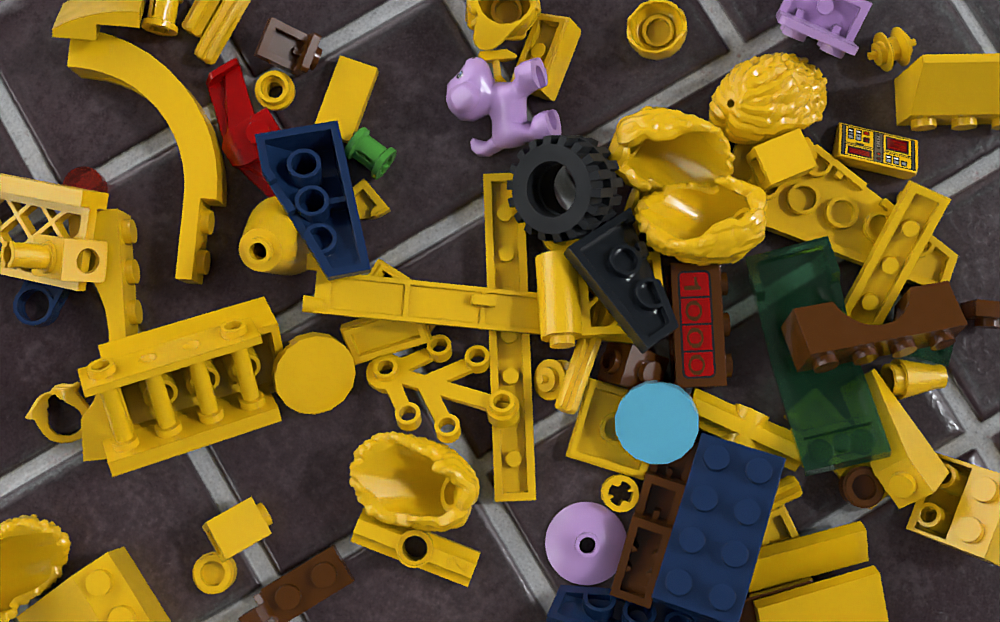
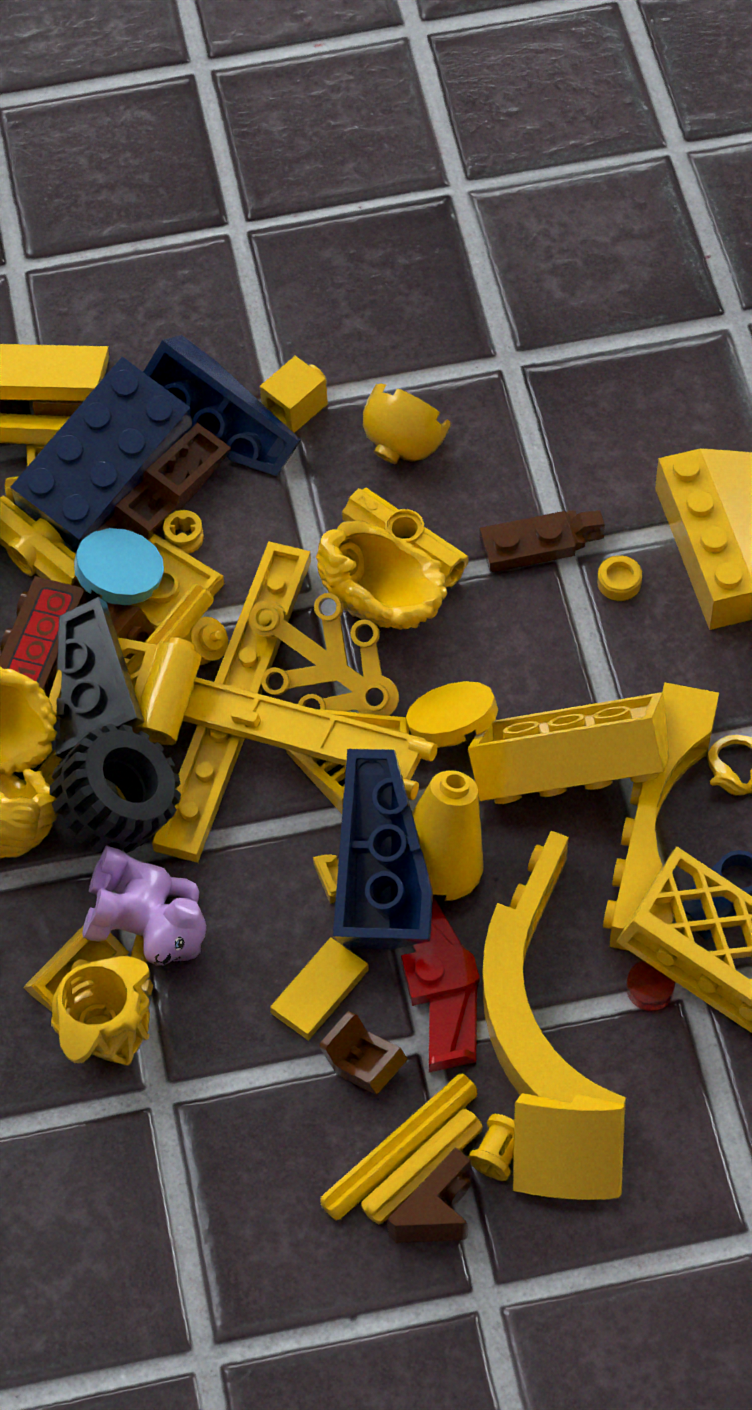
camera: 160 degrees left, 25 degrees down
yellow bracket [0,234,108,283] -> none
yellow fence [77,317,282,477] -> none
yellow brick [202,496,273,563] -> none
yellow plate [255,70,296,111] -> none
bright green bush [344,127,397,180] -> none
lavender dish [545,502,627,585] -> none

